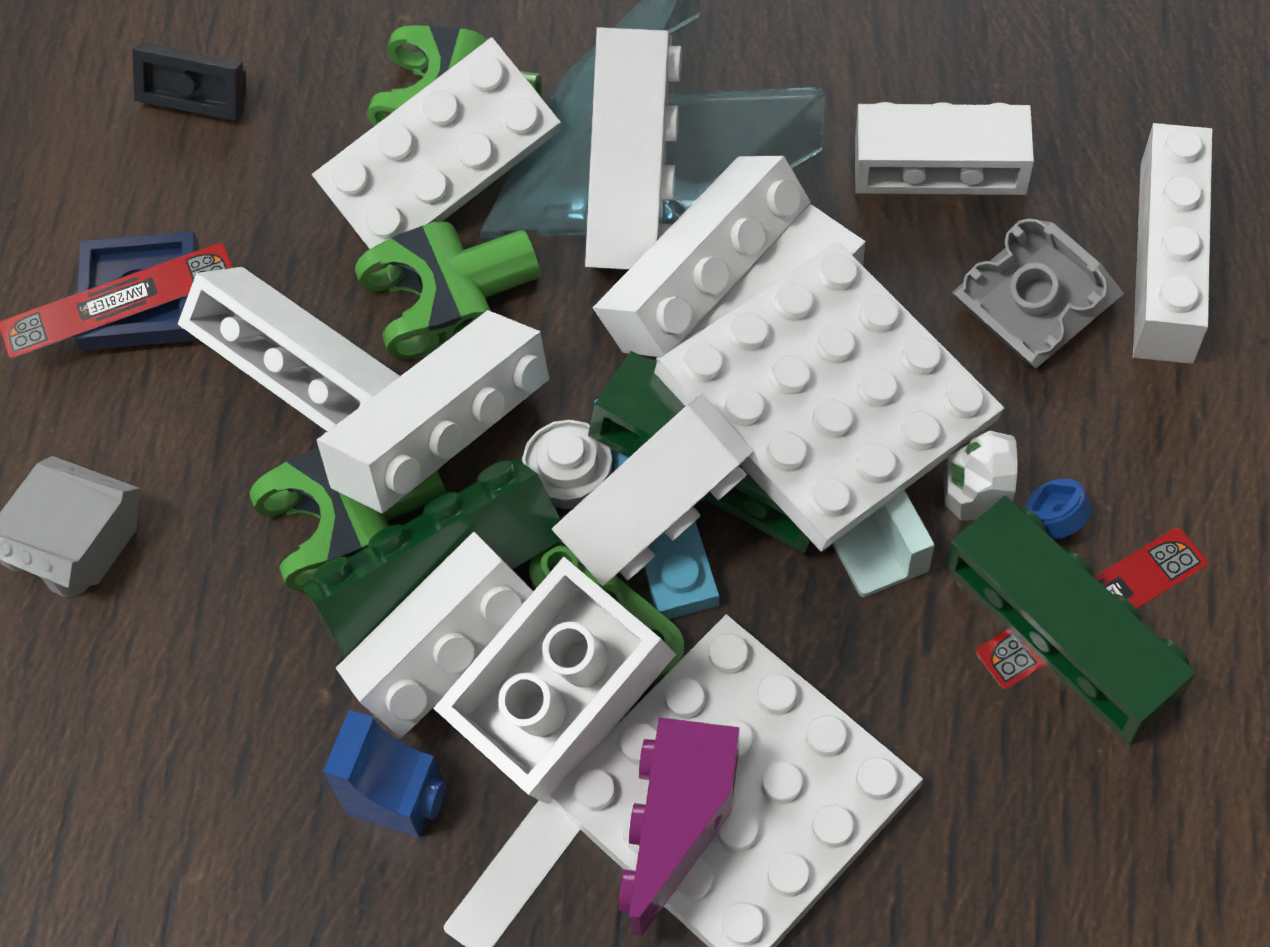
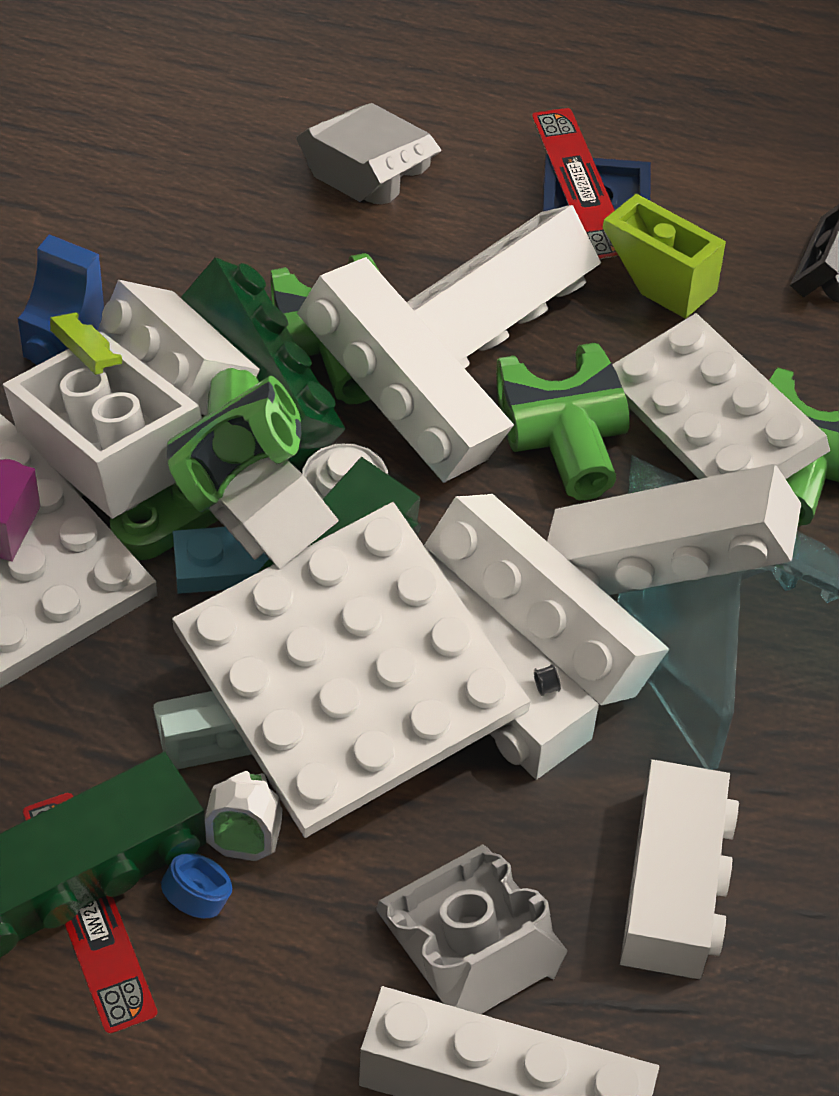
camera: 90 degrees right, 10 degrees down
none -> lime piece [50,312,122,375]
none -> bright green connector [166,368,301,512]
none -> black piece [534,664,561,696]
none -> lime slope [603,194,726,319]

